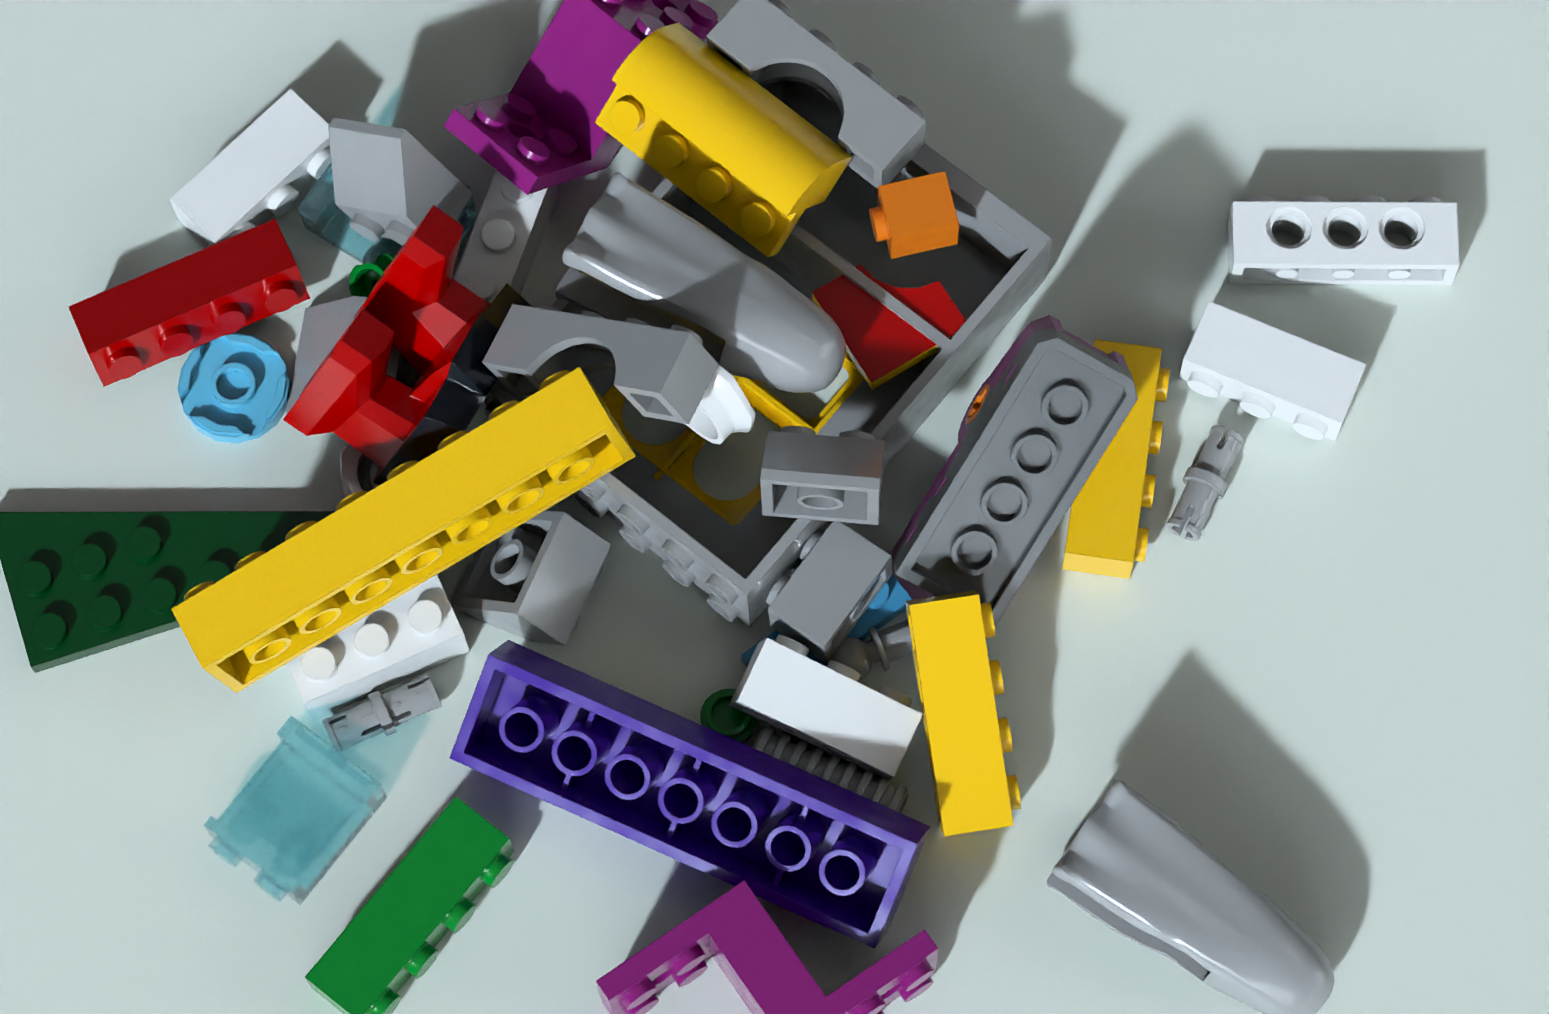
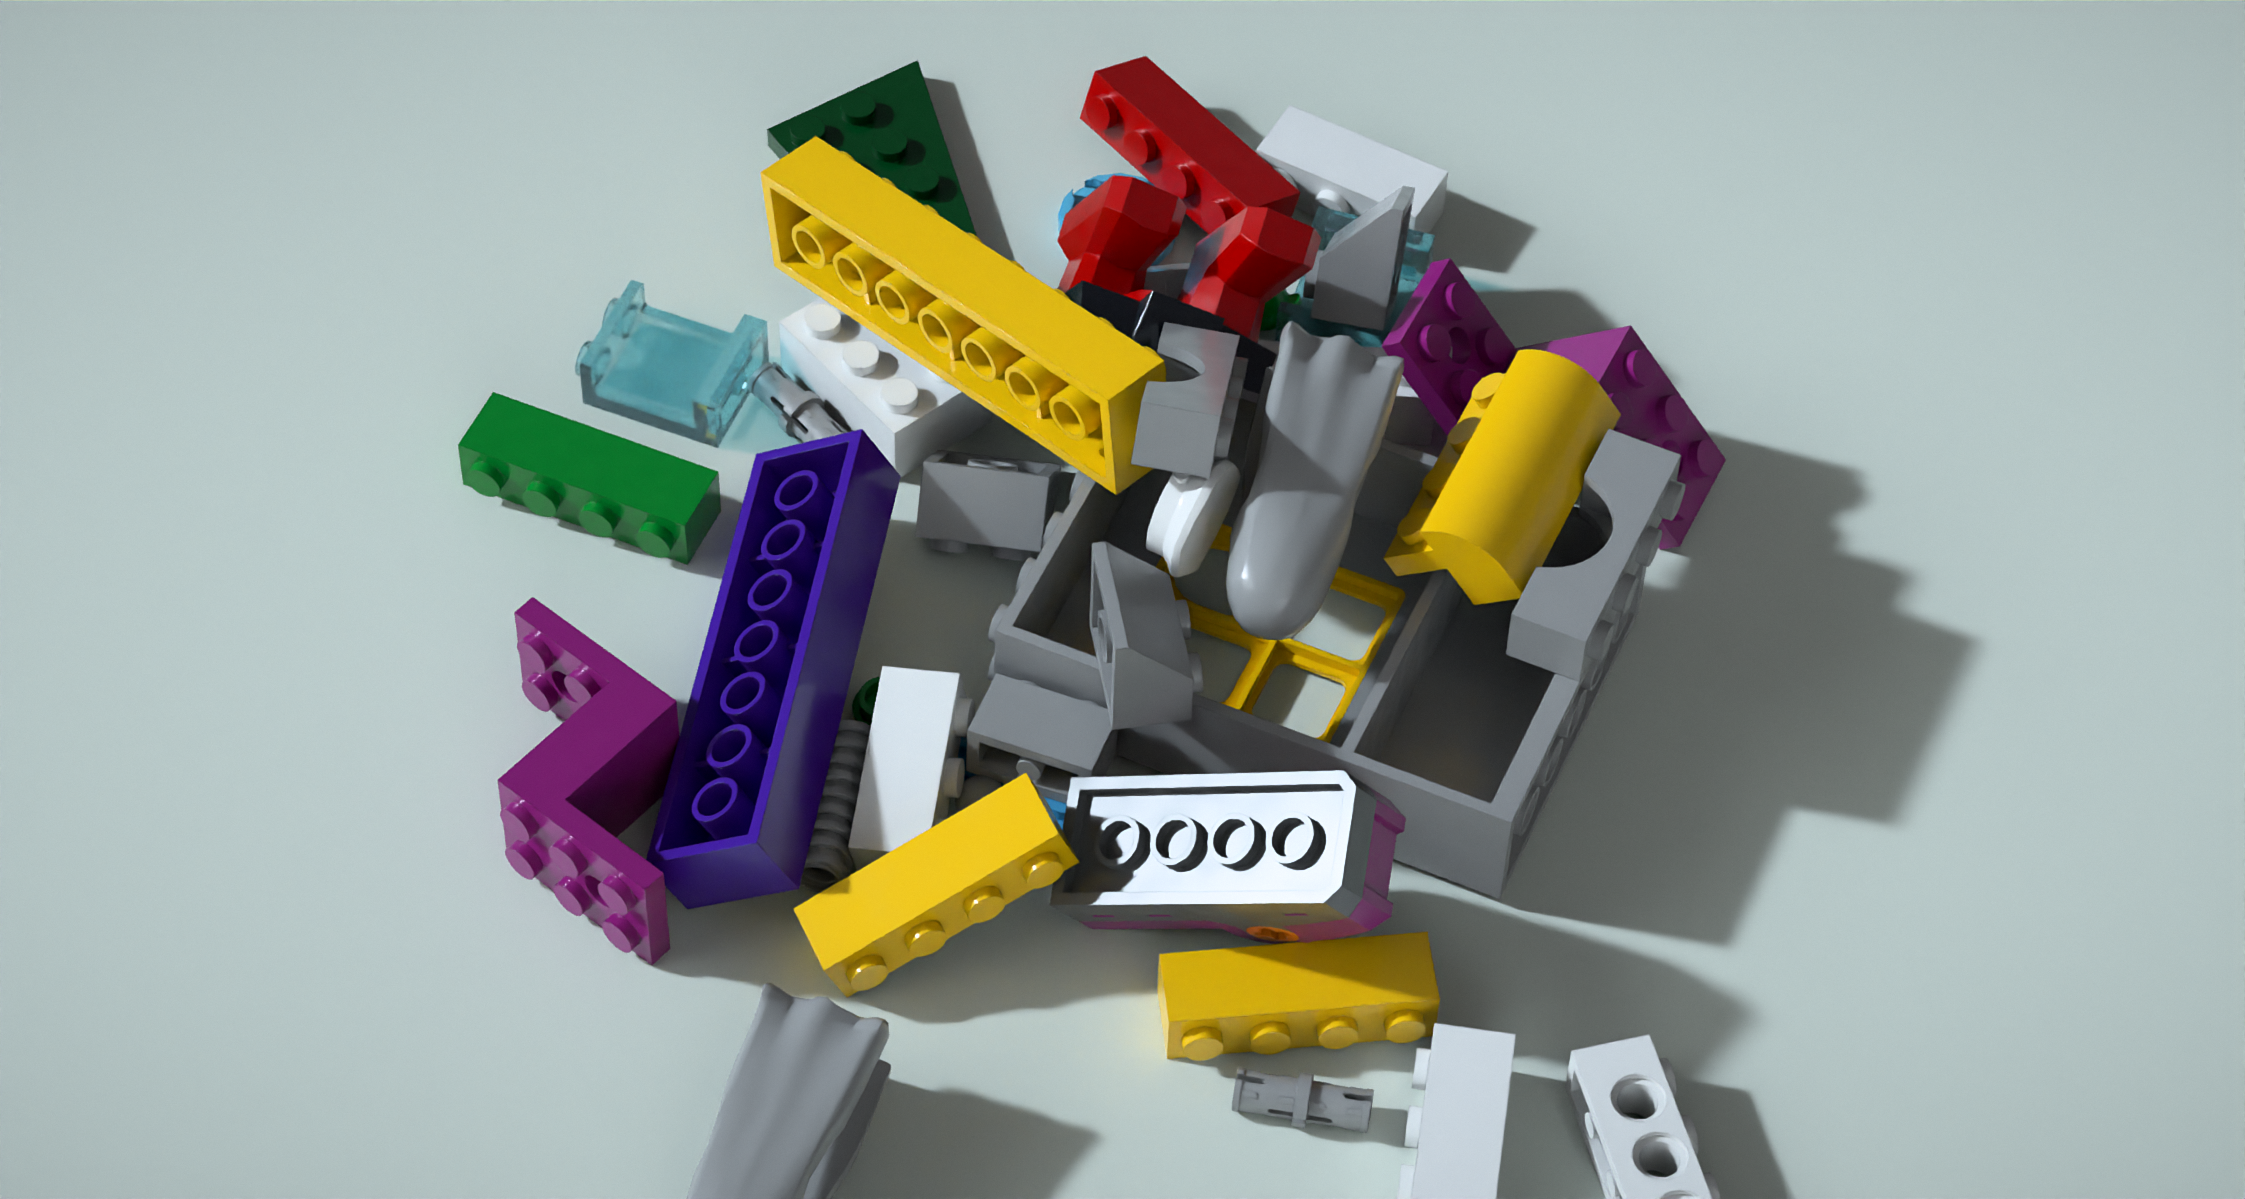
camera: 70 degrees right, 20 degrees down
red tile [812,264,966,390] -> none
orange brick [869,171,959,259] -> none

